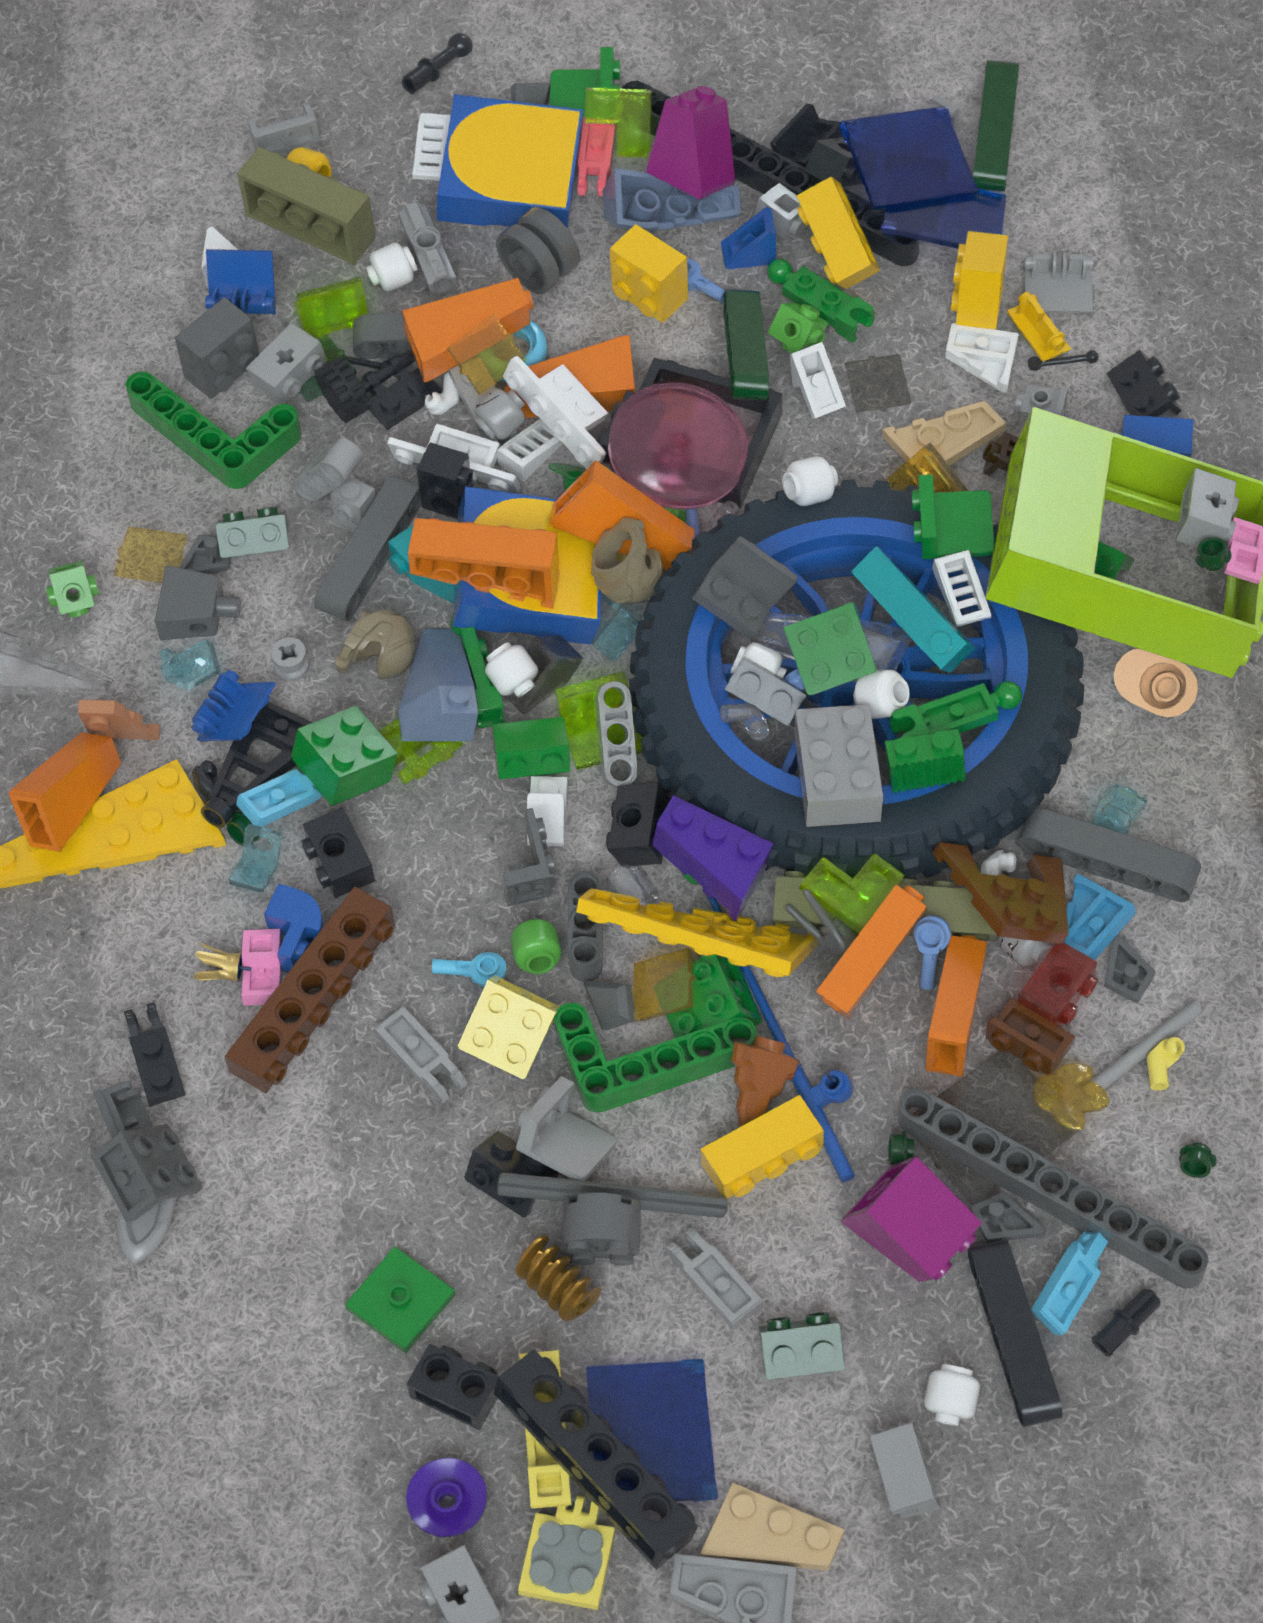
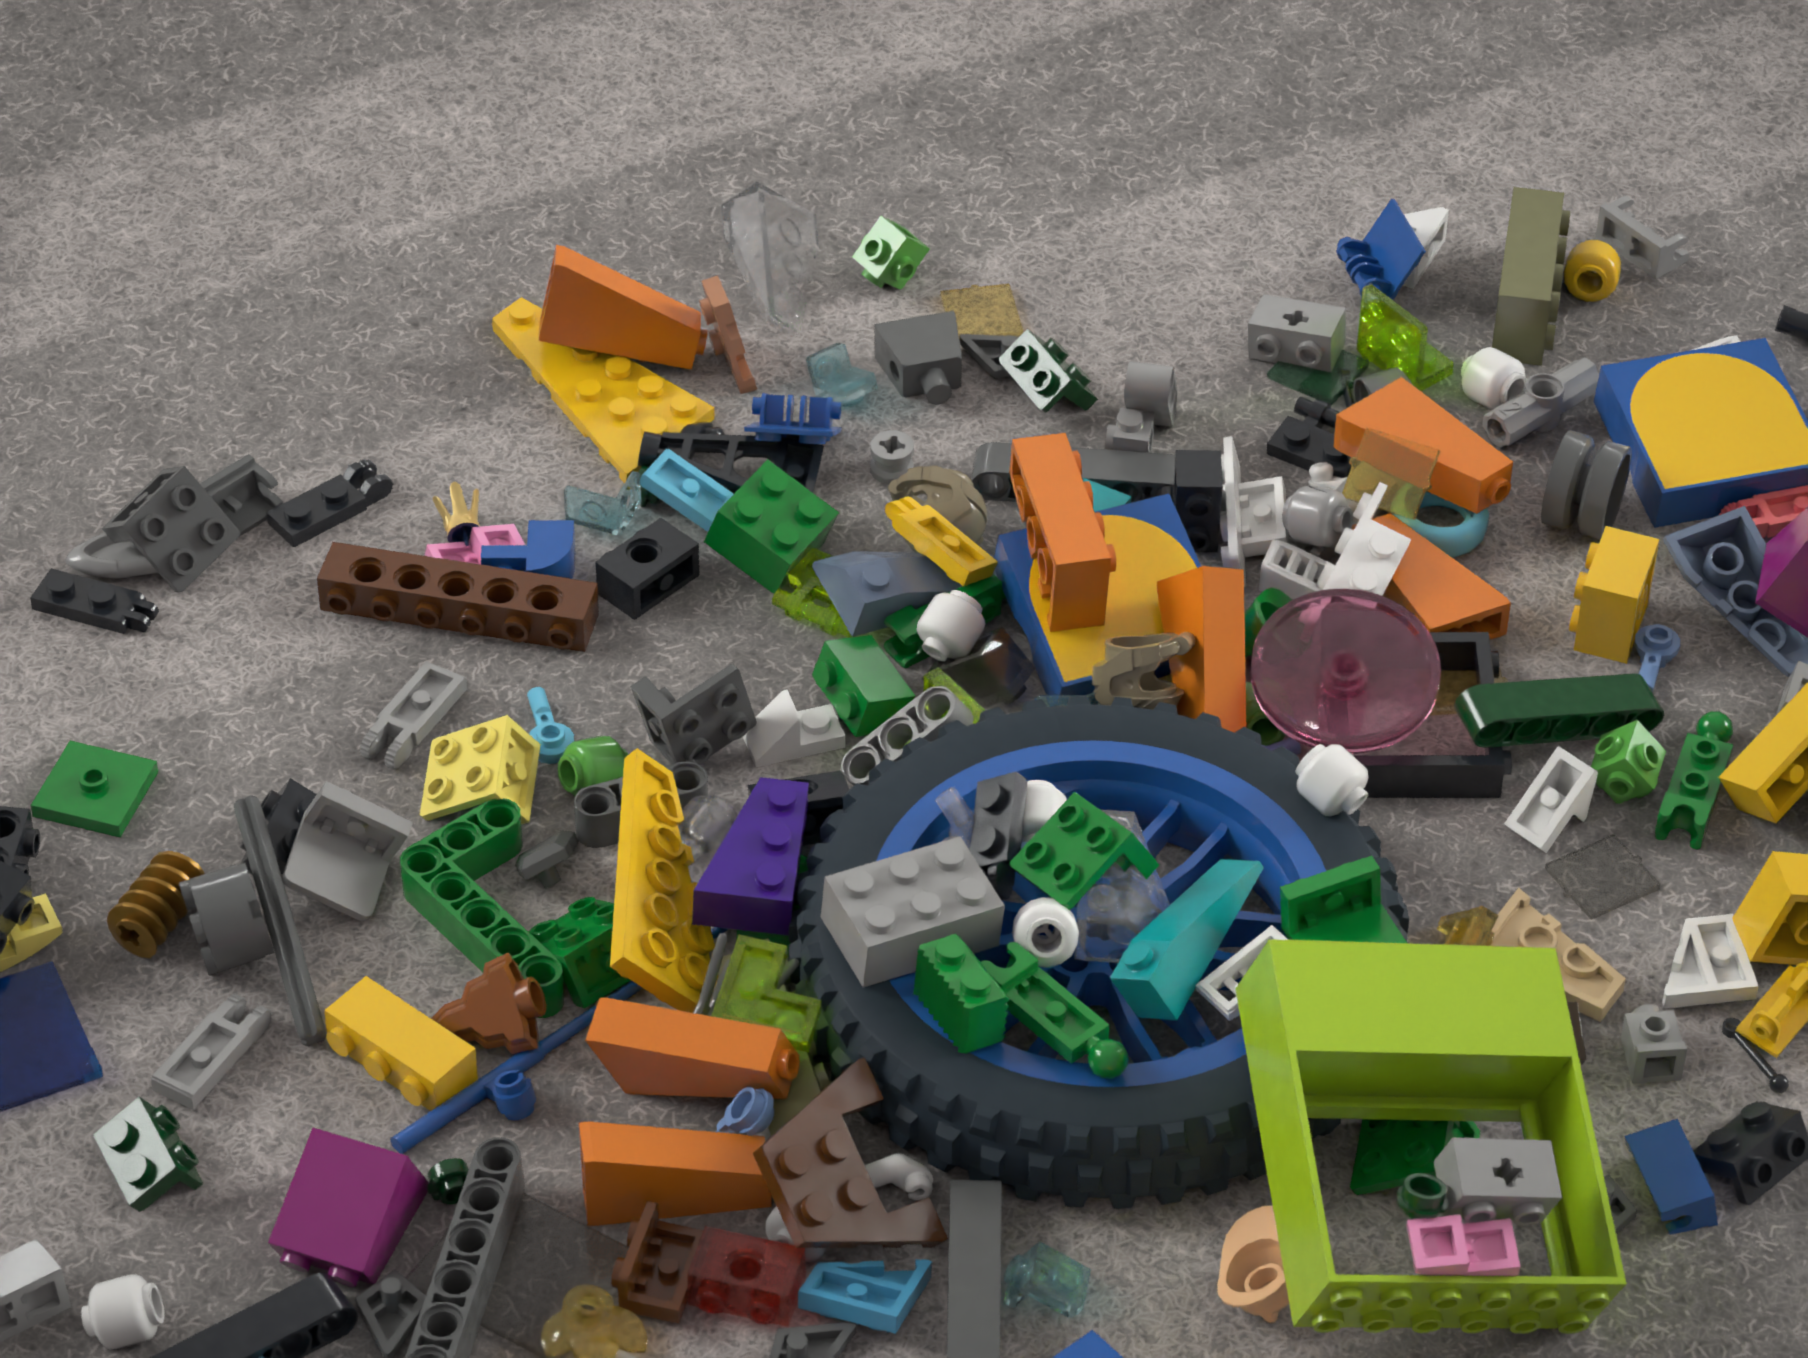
camera: 65 degrees right, 15 degrees down
green beam [125,371,302,489] -> none
dark grey brick [175,297,259,399] -> none
black tyre [315,357,370,423] -> none
clear yellow piece [632,947,695,1022] -> none
dark grey bracket [692,536,798,640] -> none
blue slope [721,206,776,270] -> none
none -> black hinge [30,568,159,634]
none -> yellow hinge [885,496,998,586]

